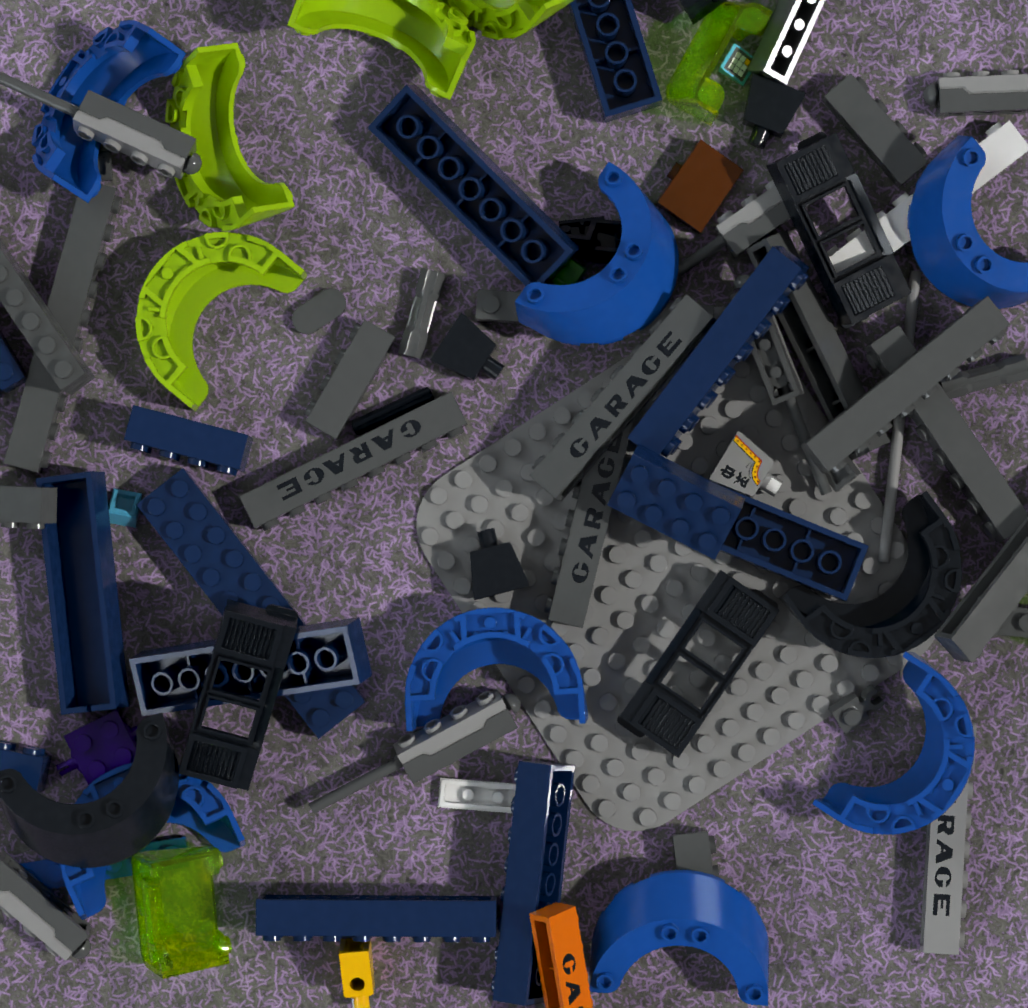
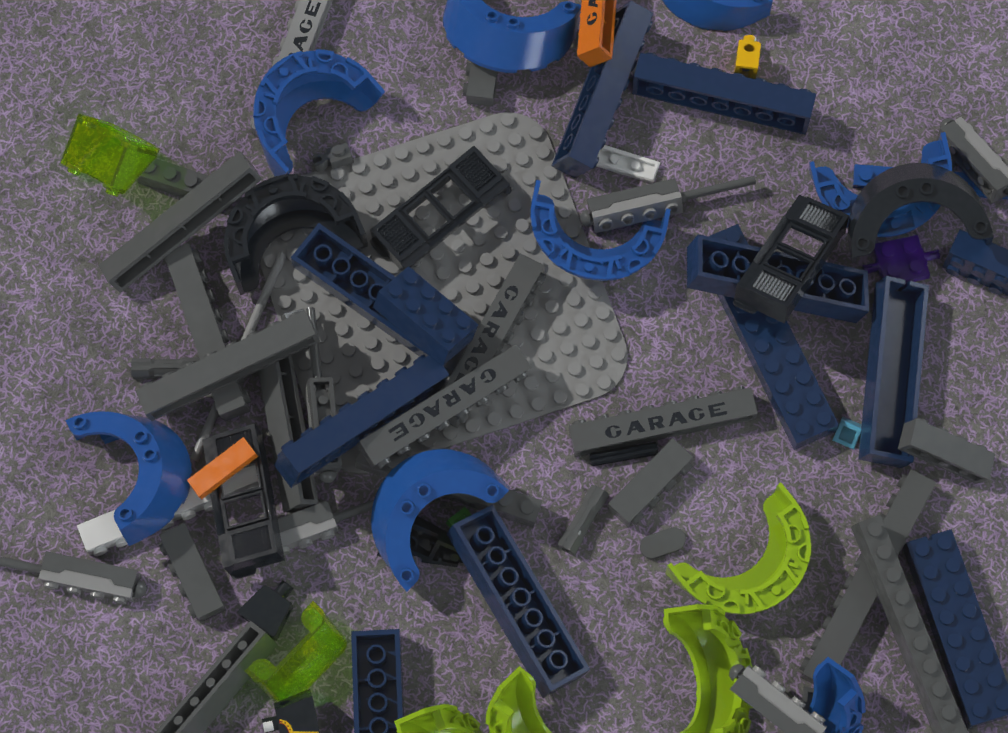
camera: 165 degrees left, 15 degrees down
dark blue brick [124,405,253,476] -> none
clear neon green windscreen [131,846,232,979] -> none
black torso [430,313,505,381] -> none
black torso [470,528,529,600] -> none
reddish brown container [655,140,744,234] -> none
light grey torso [708,431,783,498] -> none
slope [718,43,753,86] -> none
none -> orange tile [187,437,258,500]

